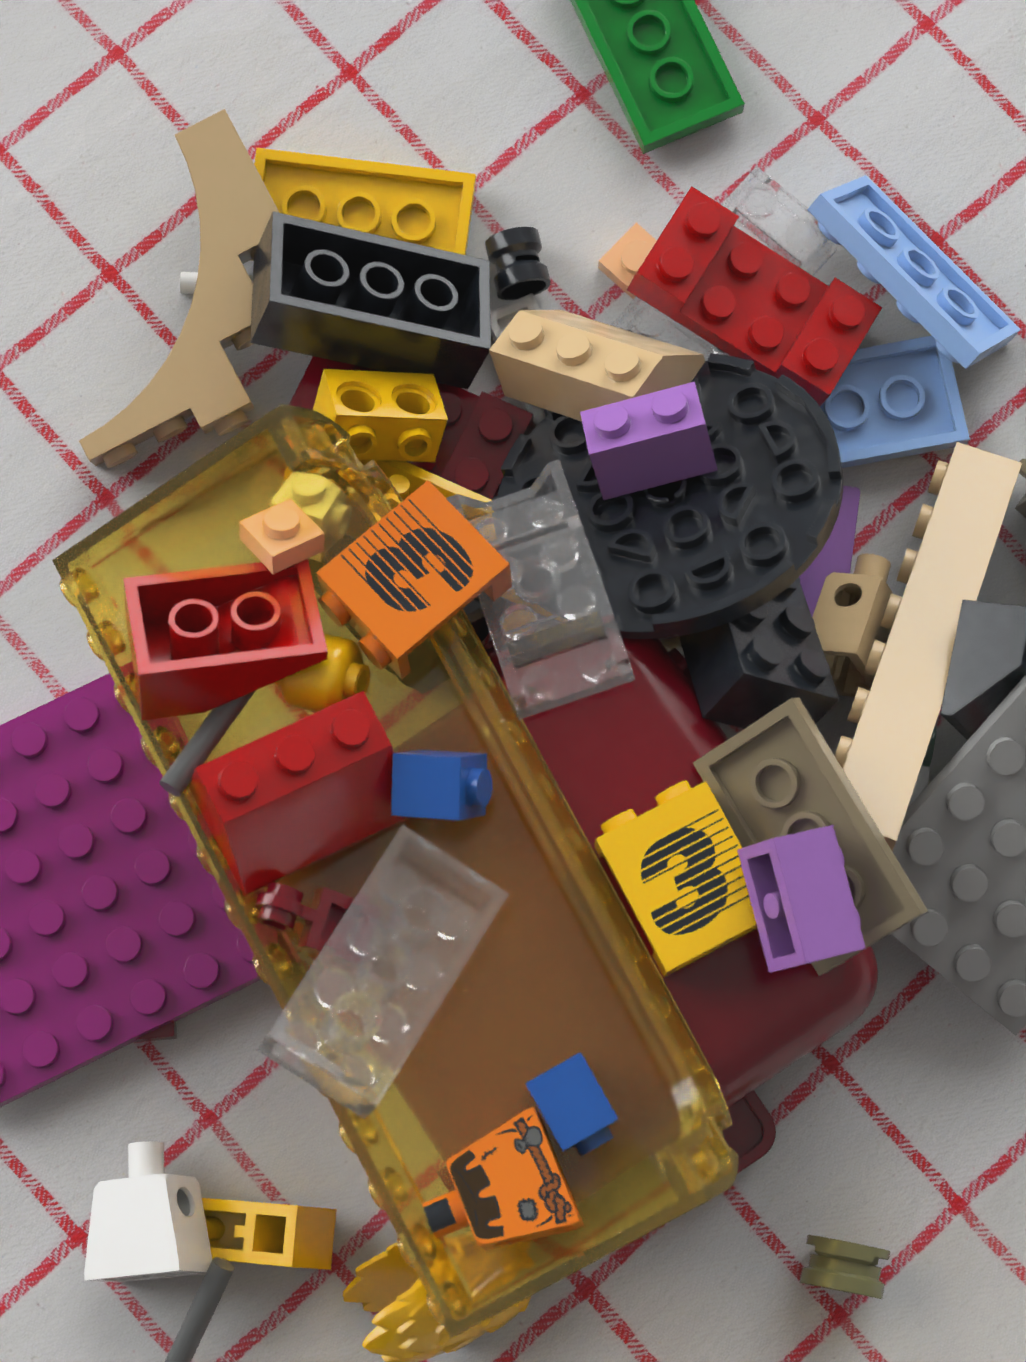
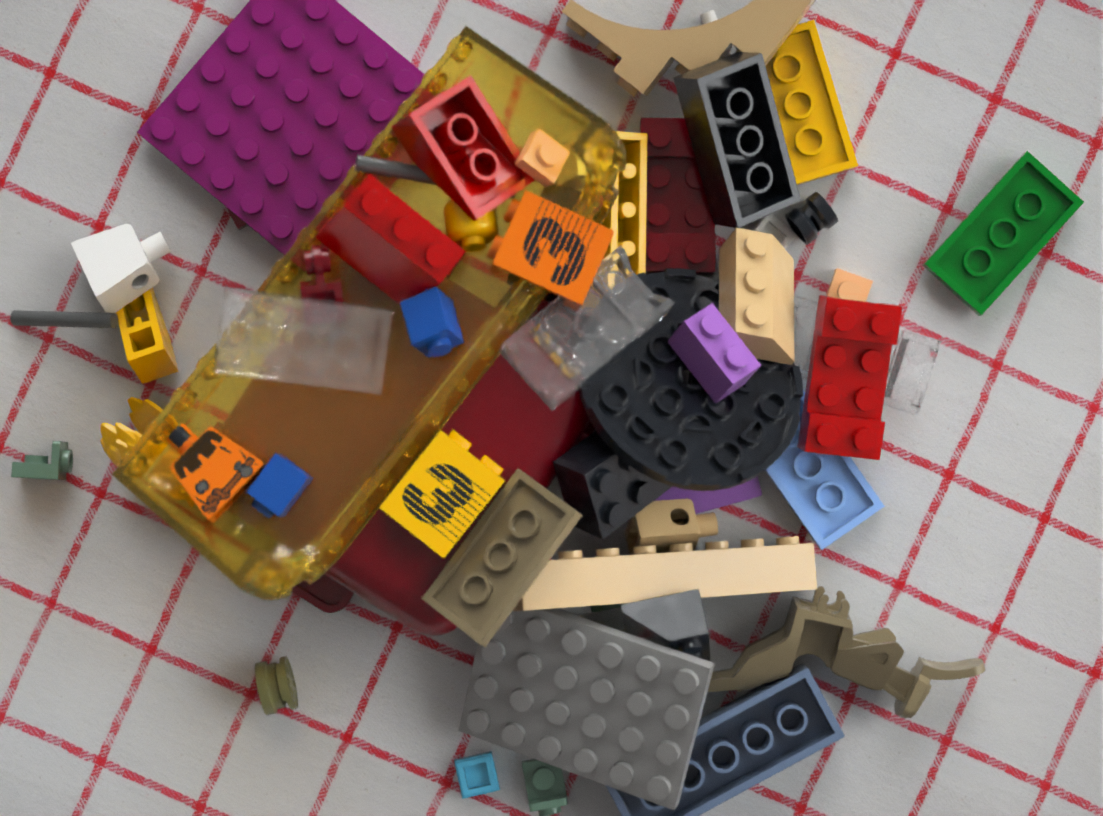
camera: 65 degrees right, 10 degrees up
yellow brick [312,369,448,462] -> none
medium lavender brick [737,825,866,973] -> none
light blue plate [807,175,1021,369] -> none

